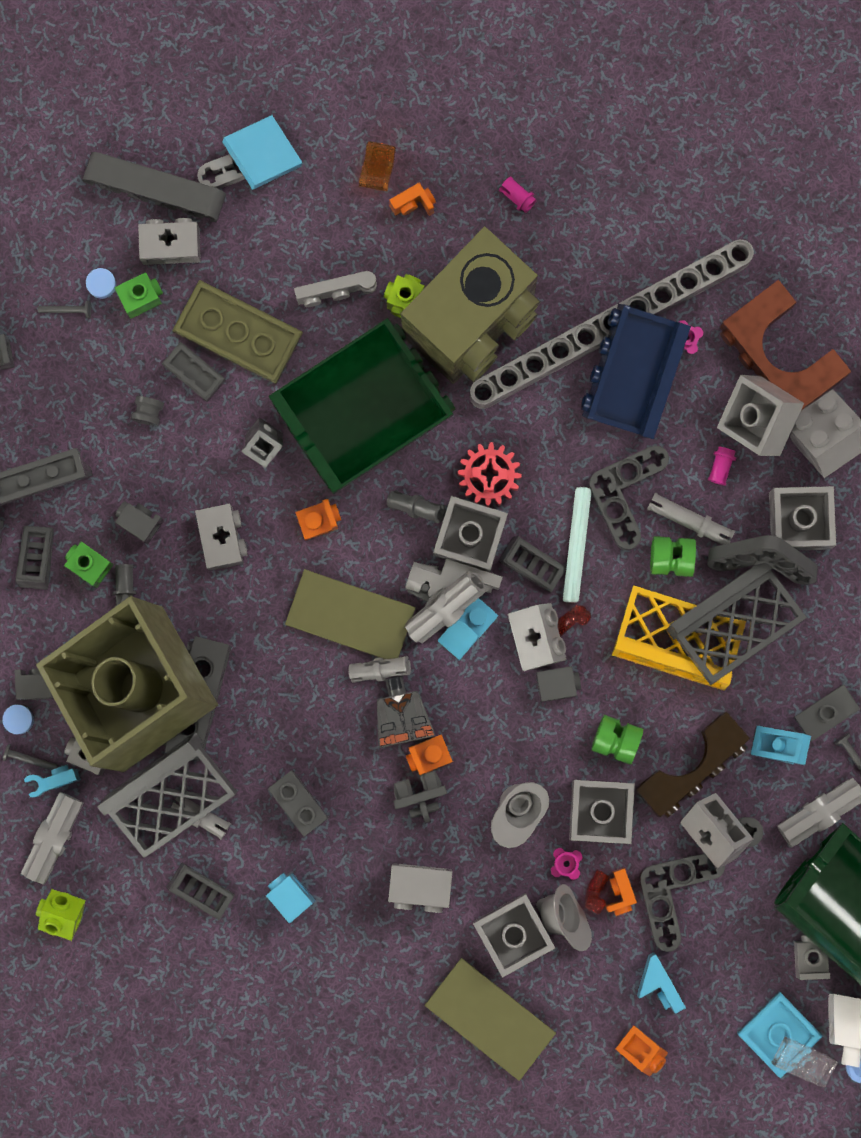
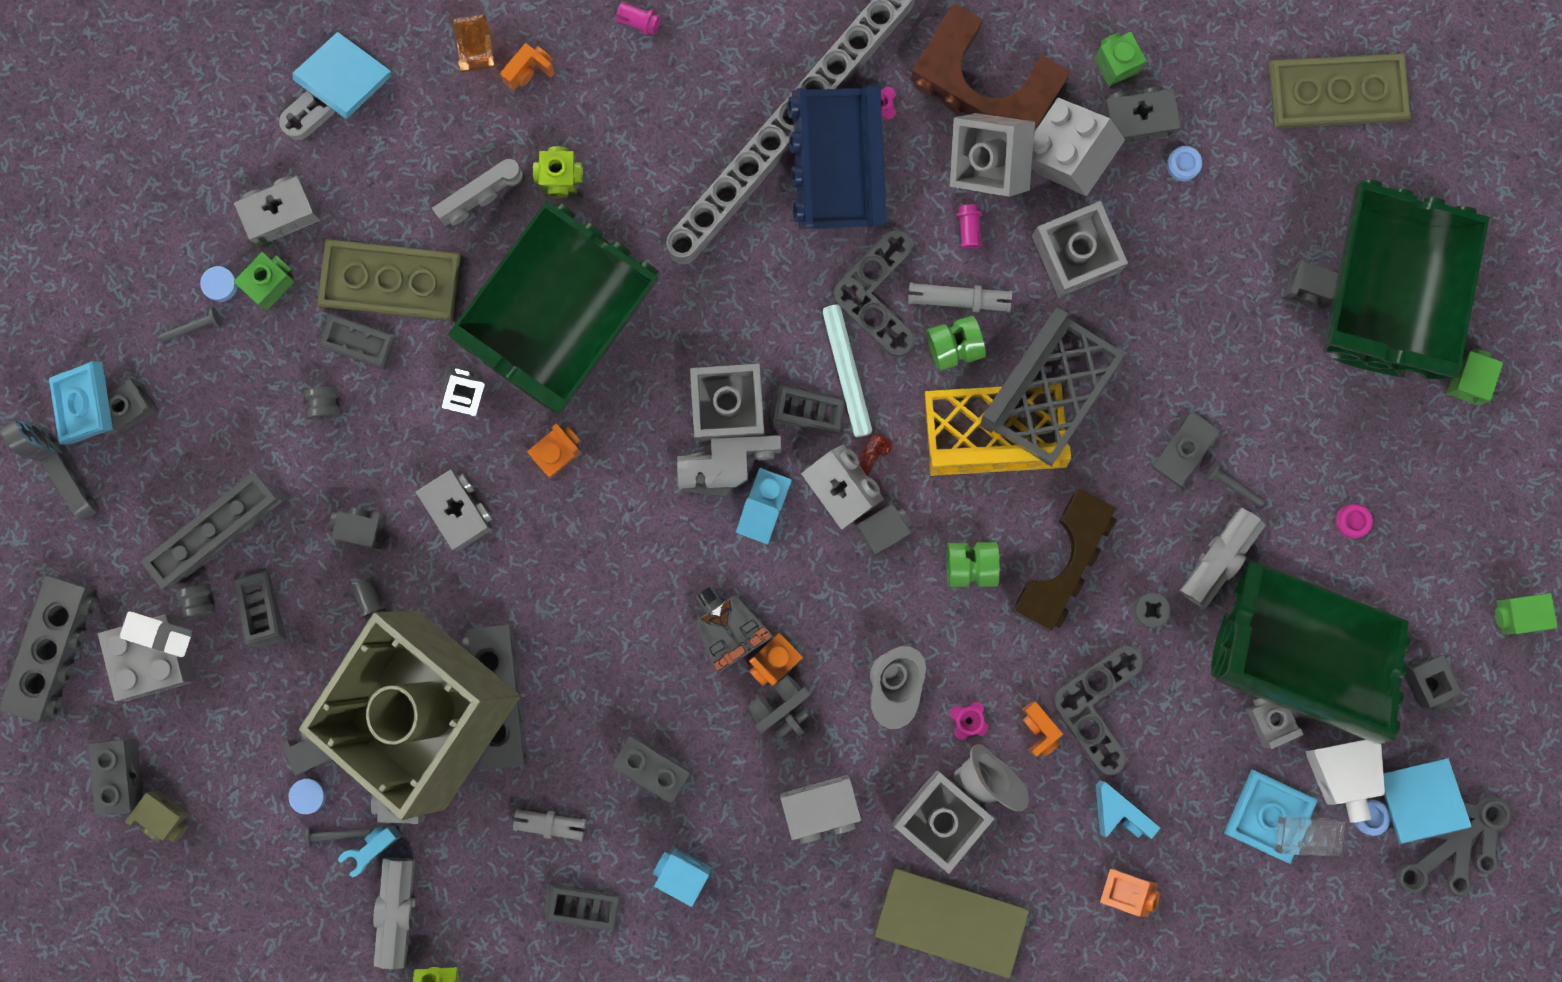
camera: 25 degrees left, 0 degrees up
bright green brick [64,541,114,588] -> none
dark grey beam [82,152,226,222] -> none
dark grey fence [97,732,237,858] -> none
olive tile [285,569,416,659] -> none
light grey pin [349,656,411,683] -> none
dark grey pin [387,490,446,523] -> none
olive brick [401,226,541,384] -> none
light grey piece [405,571,486,644] -> none
coral gear [458,442,522,507] -> none
light grey brick [569,780,635,844] -> none
clear red arm [585,869,610,914] -> none
light grey brick [680,793,754,869] -> none
dark grey beam [707,535,818,585] -> none
medium azure slope [751,726,811,765] -> none

